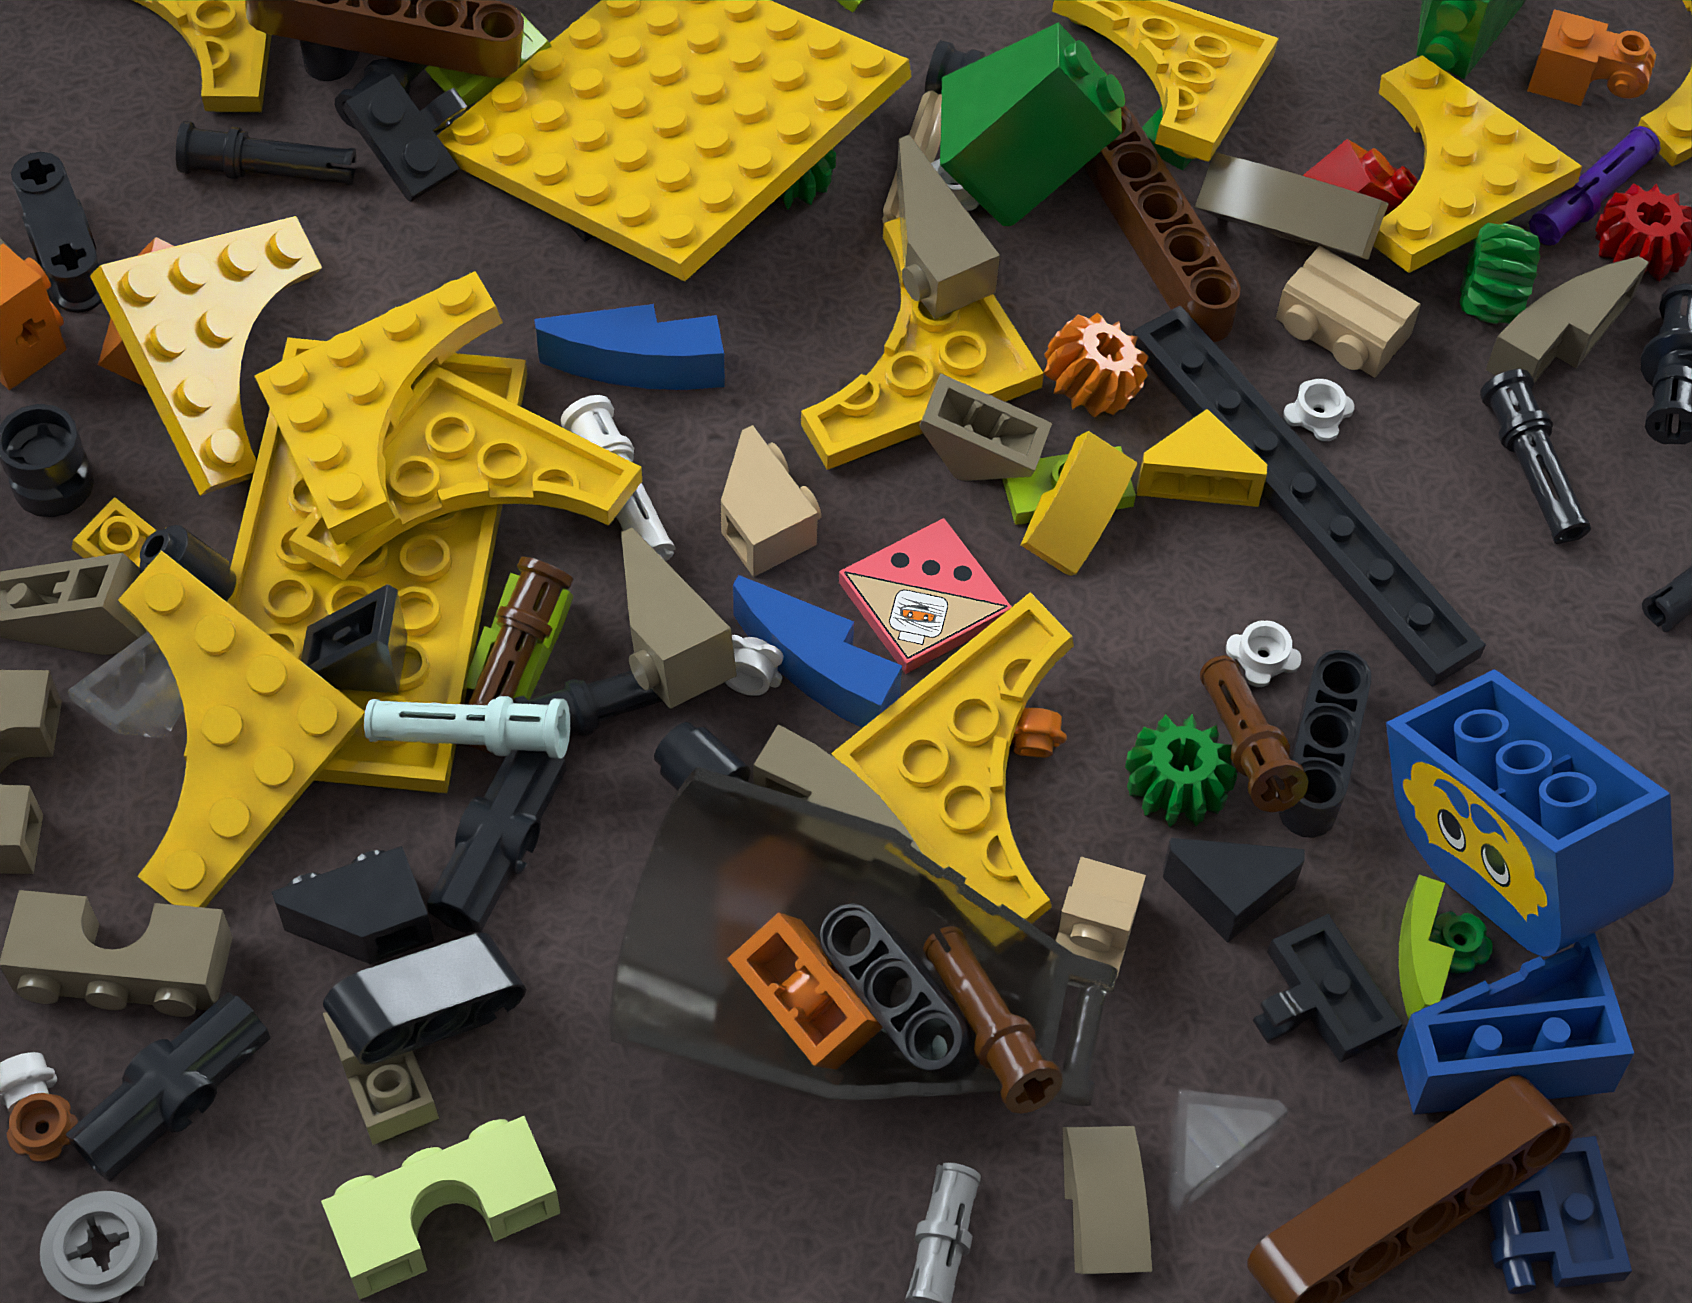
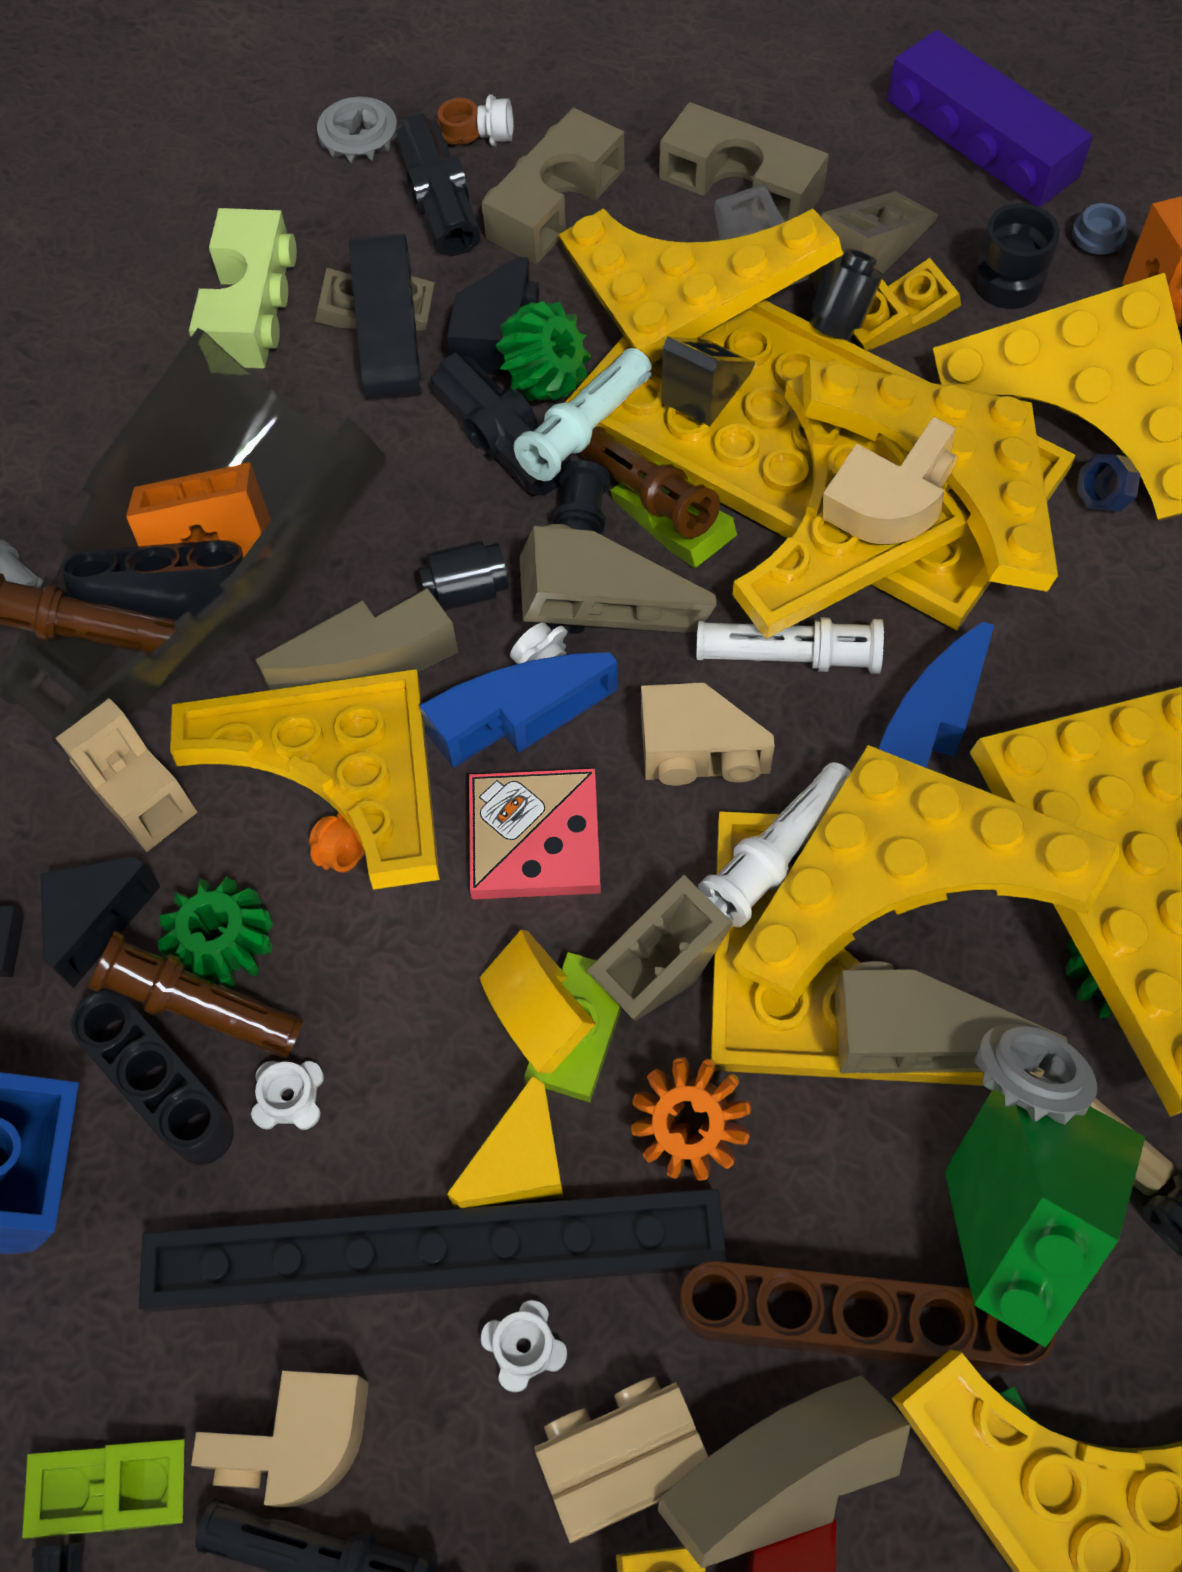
camera: 125 degrees right, 5 degrees up
none -> lime slope [22,1439,185,1539]
none -> tan brick [191,1371,369,1507]
none -> green gear [495,301,592,401]
none -> white pin [698,762,851,927]
none -> yellow plate [732,745,1120,1002]
none -> tan brick [823,416,958,544]
none -> light grey gear [974,1023,1097,1125]
none -> dark blue tile [1077,454,1140,512]

